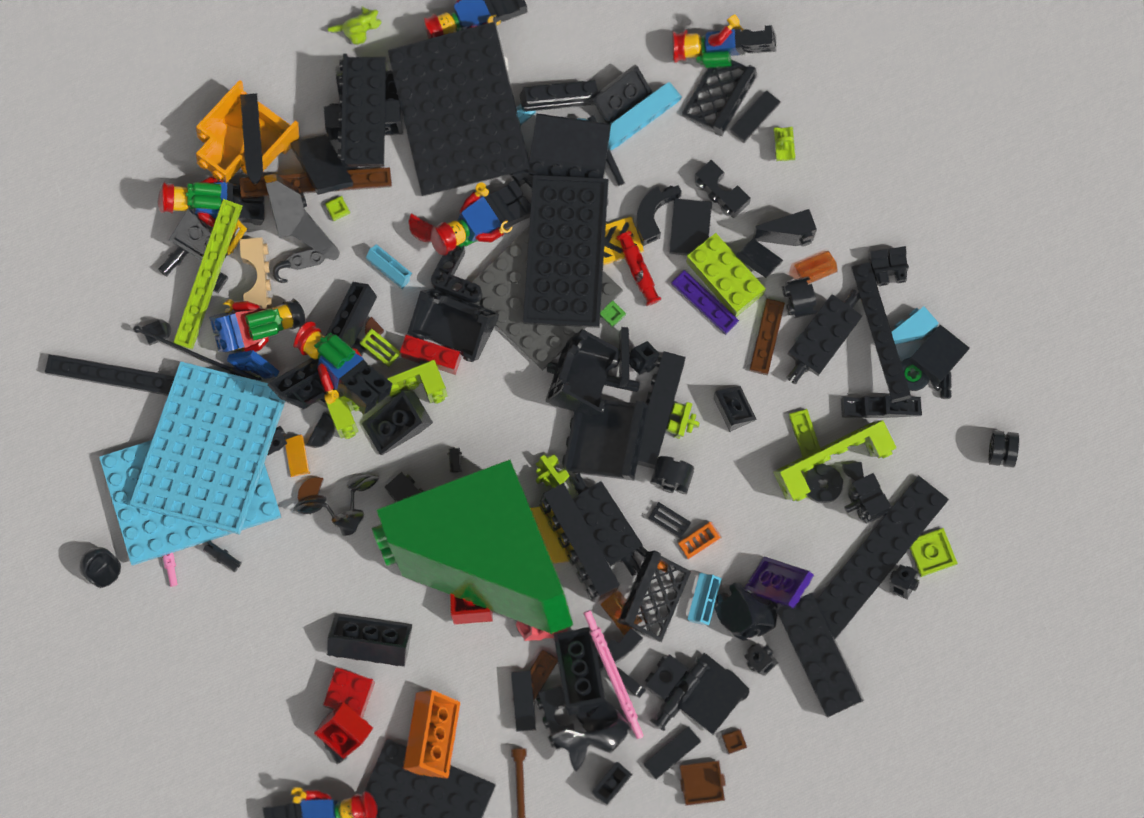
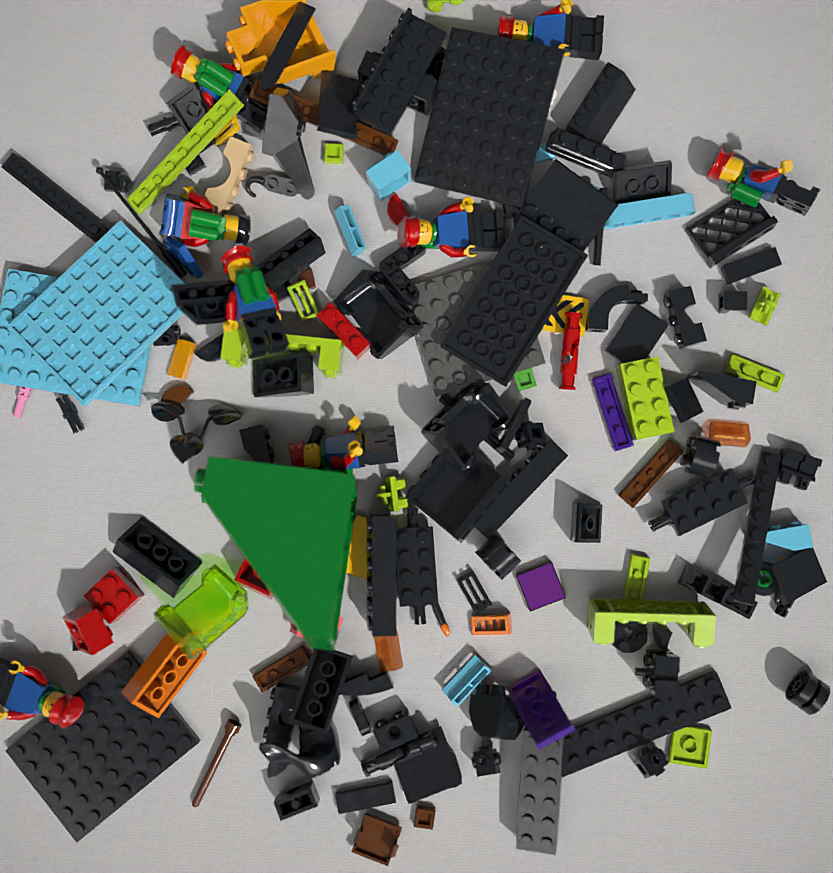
camera: 30 degrees right, 10 degrees up
black tile [511,670,536,732] -> none
bright pink axle [583,610,644,739] -> none
black fence [617,550,691,642] -> none
lime hips [666,402,700,439] -> none
none -> clear neon green windscreen [153,564,249,659]
none -> piece [288,416,398,474]
none -> medium azure piece [366,150,411,202]
none -> dark purple tile [516,561,566,612]
none -> black slope [565,62,636,145]
none -> black panel [718,291,748,314]
none -> lime tile [723,354,785,393]

